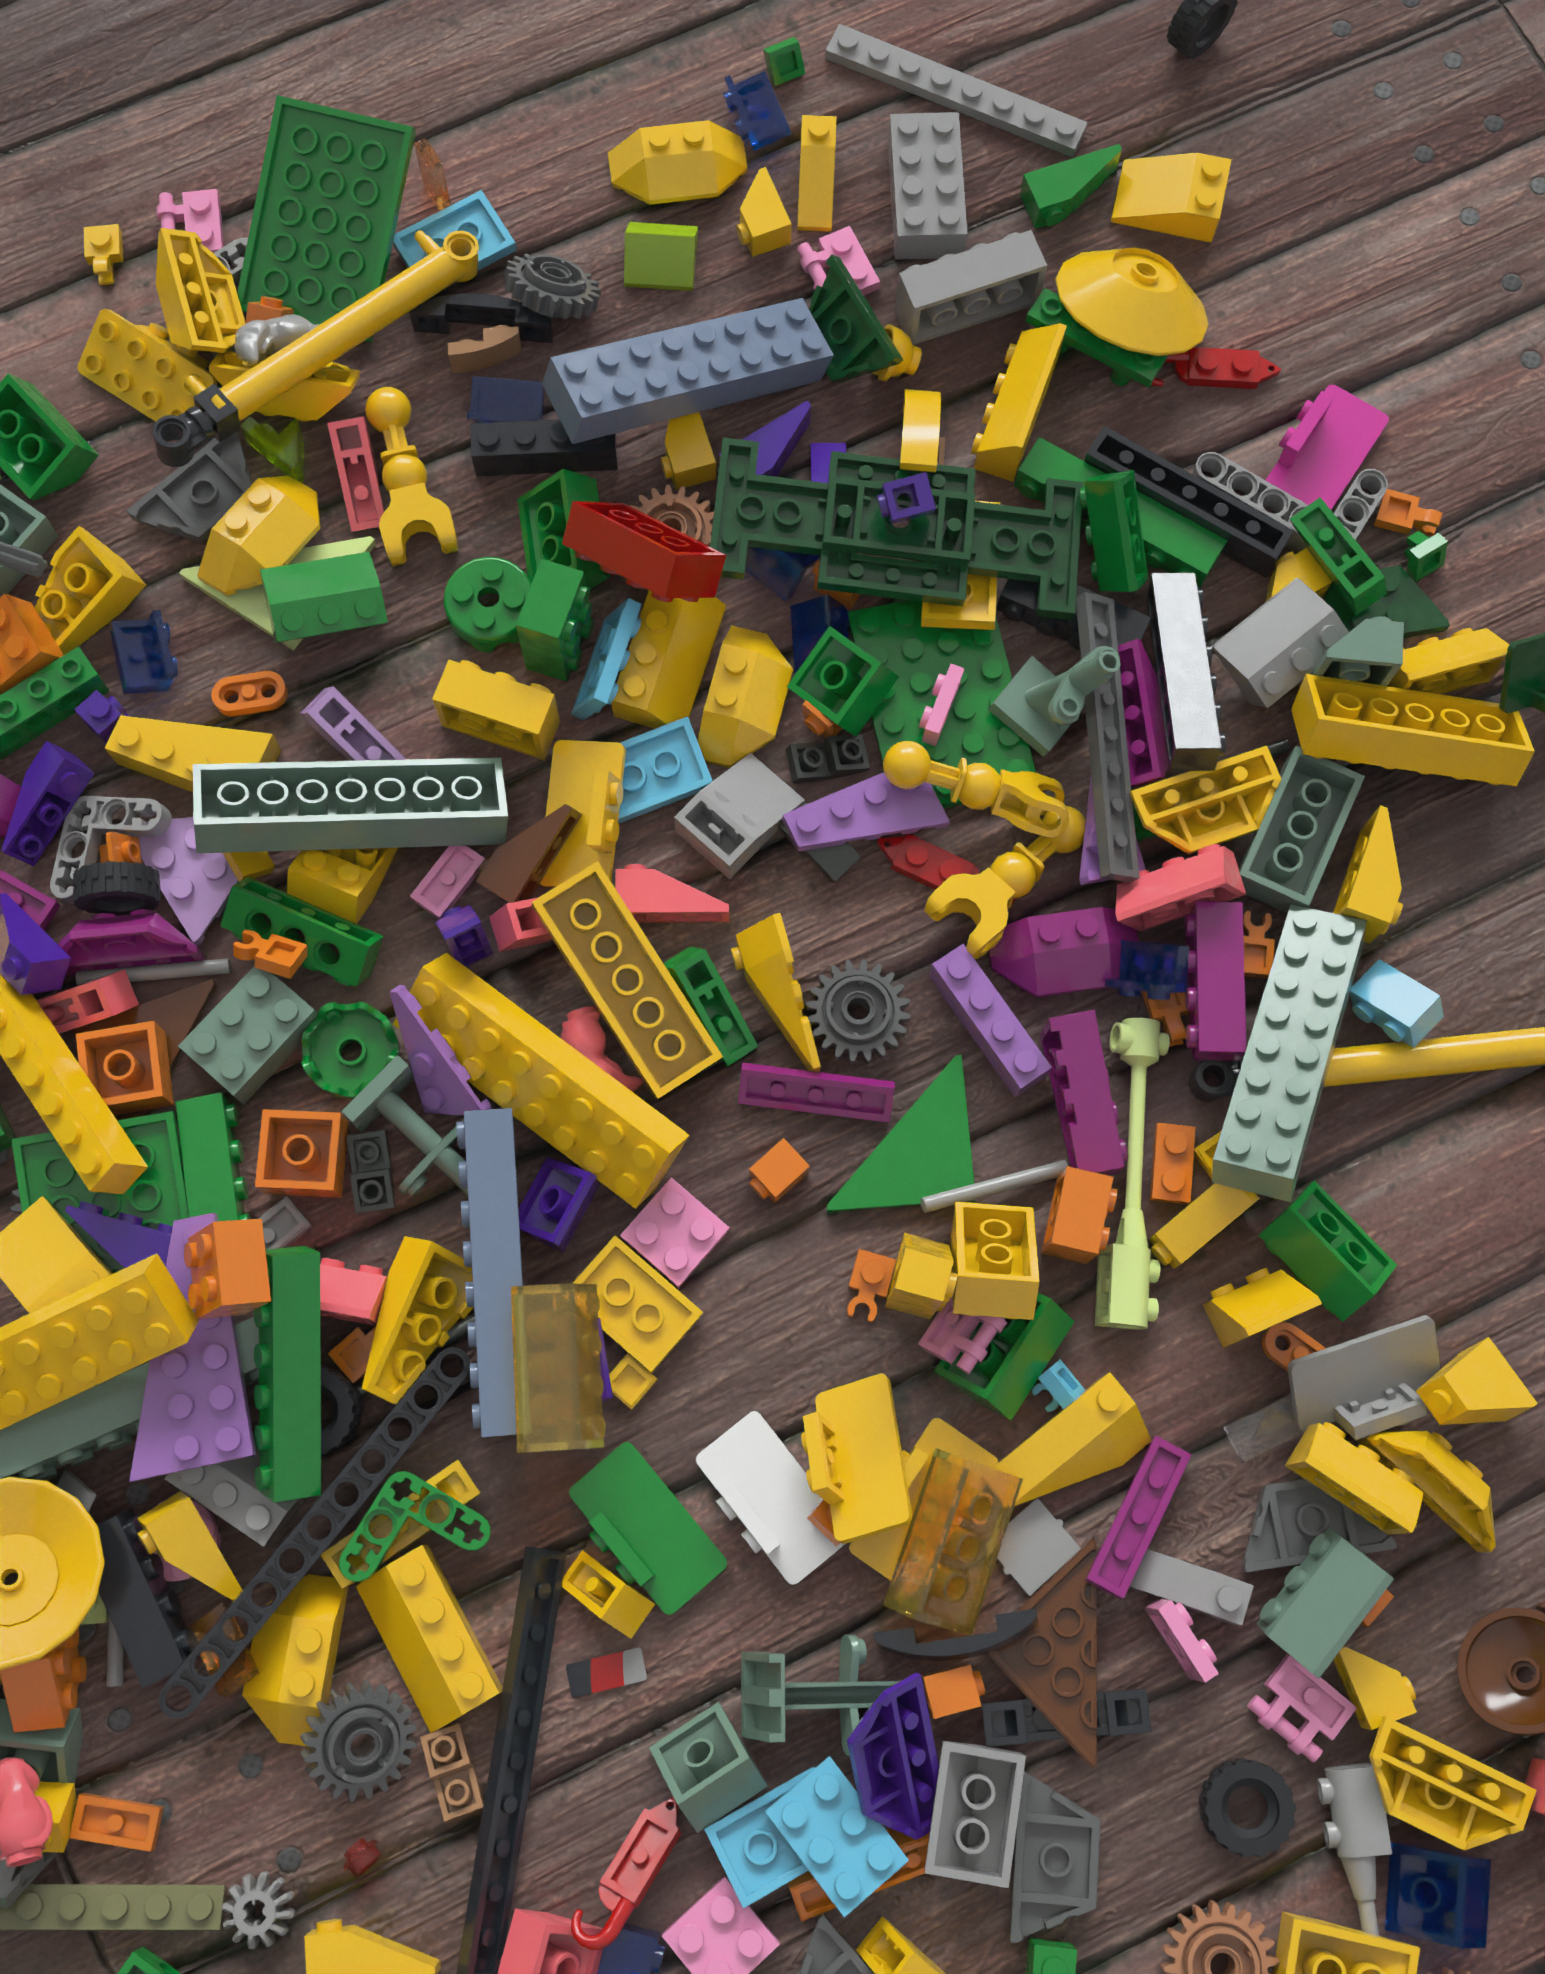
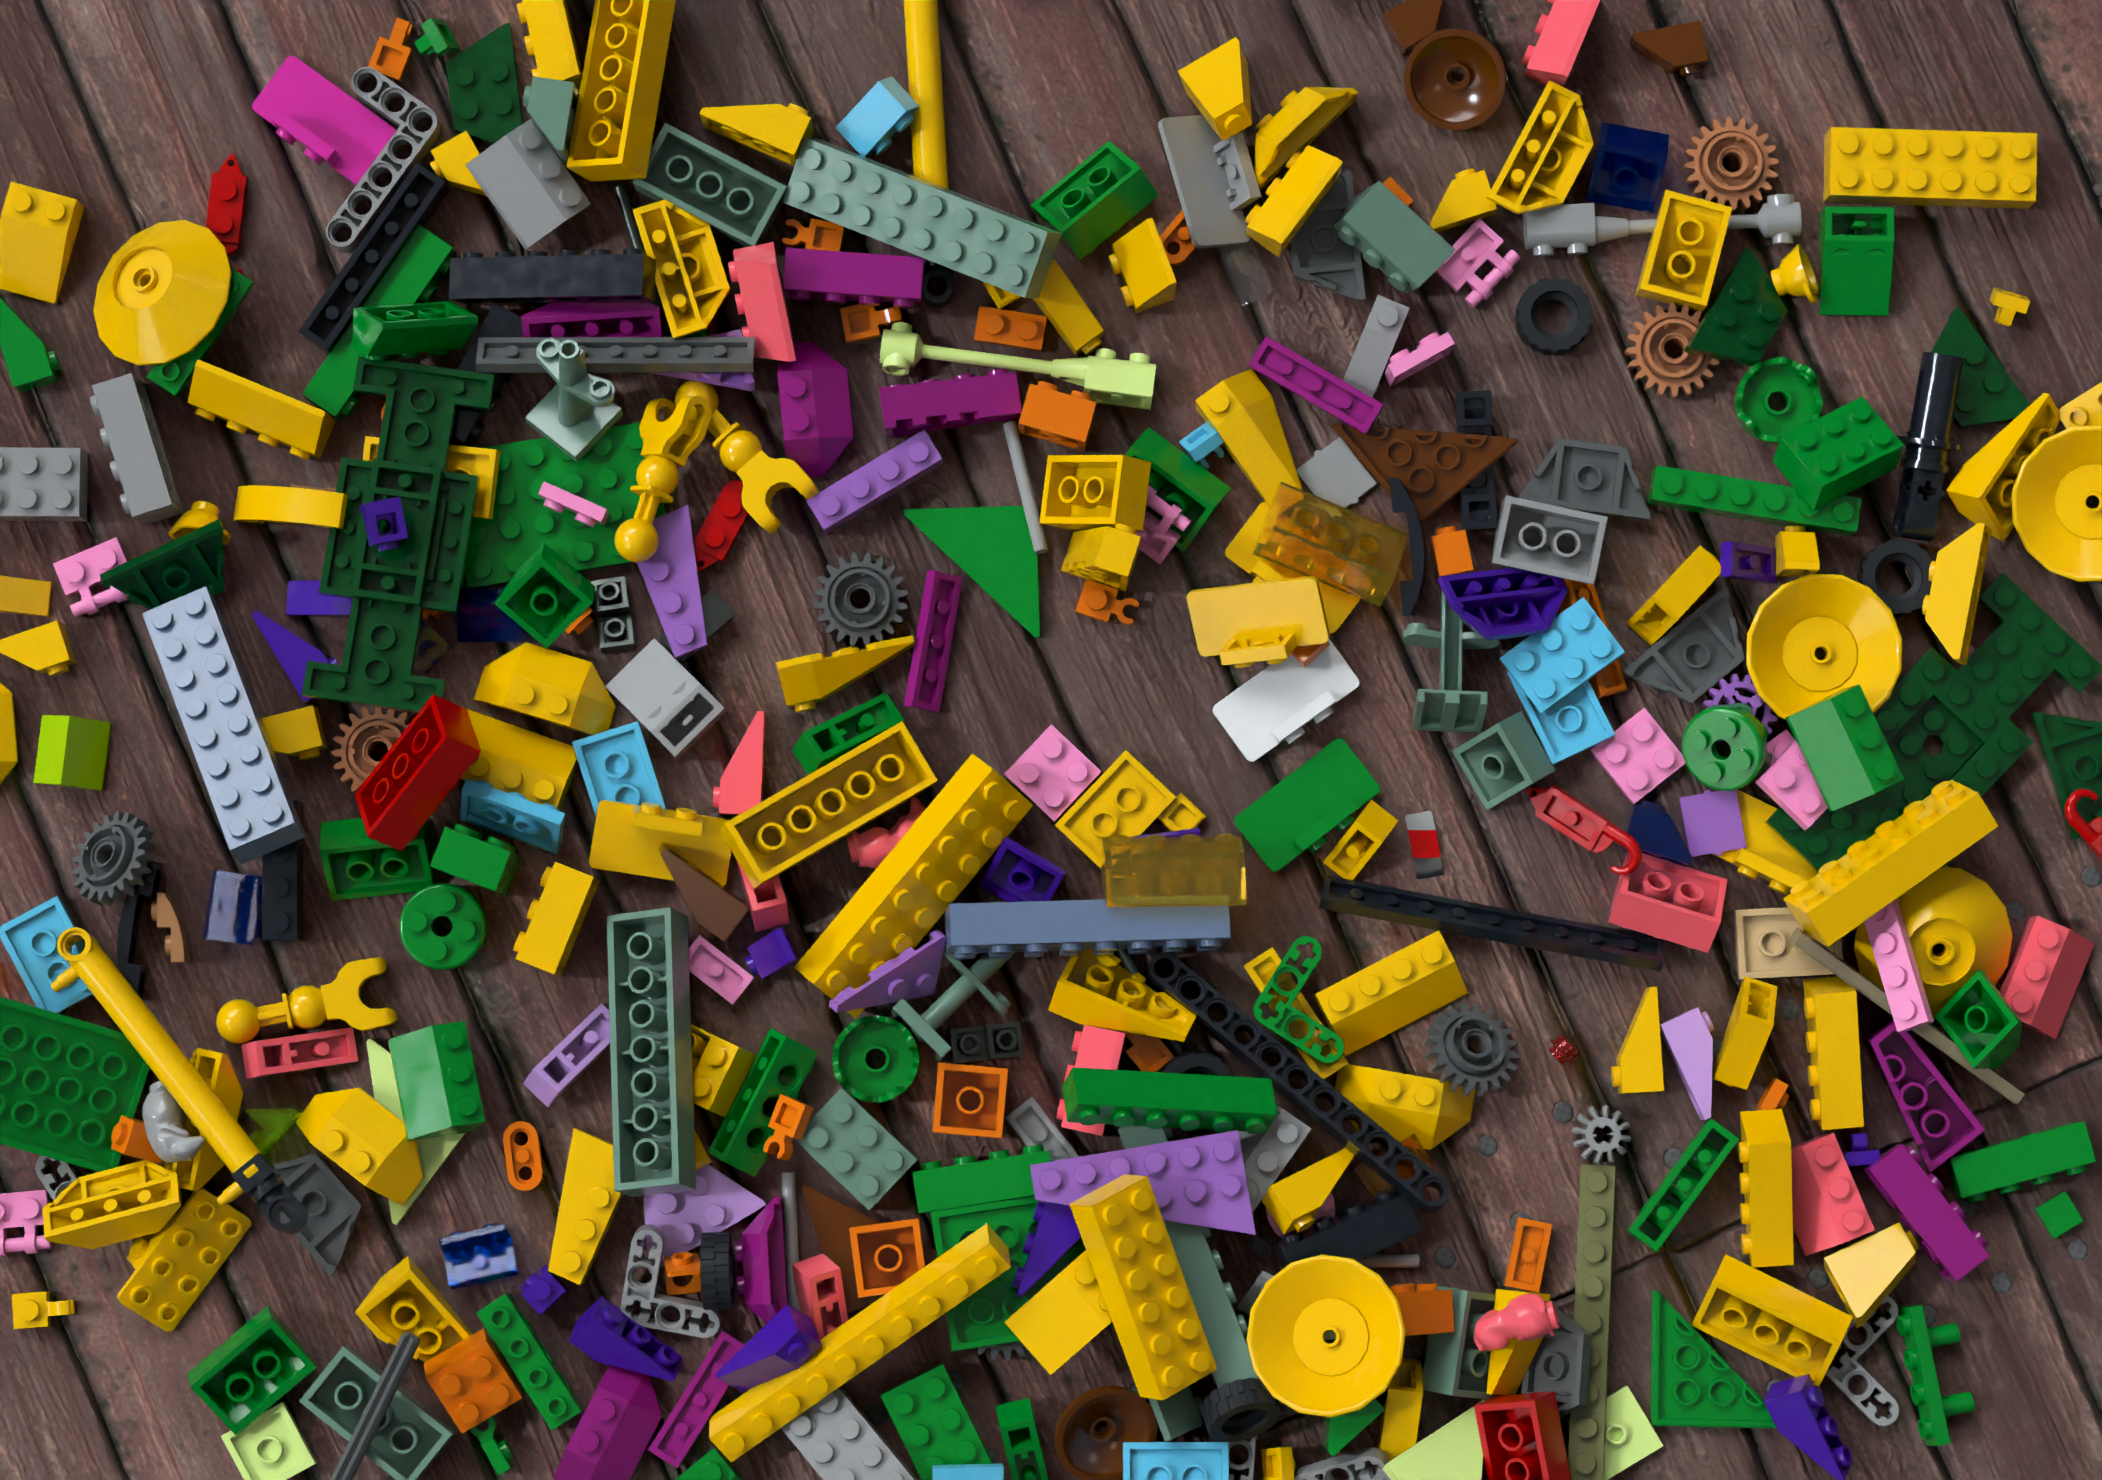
camera: 85 degrees left, 10 degrees up
orange brick [184,1219,271,1320] -> none
medium nougat slope [420,1723,484,1824] -> none
orange brick [749,1138,810,1203] -> none
clear blue bracket [1105,940,1189,1000] -> none
green slope [1290,497,1387,615] -> none

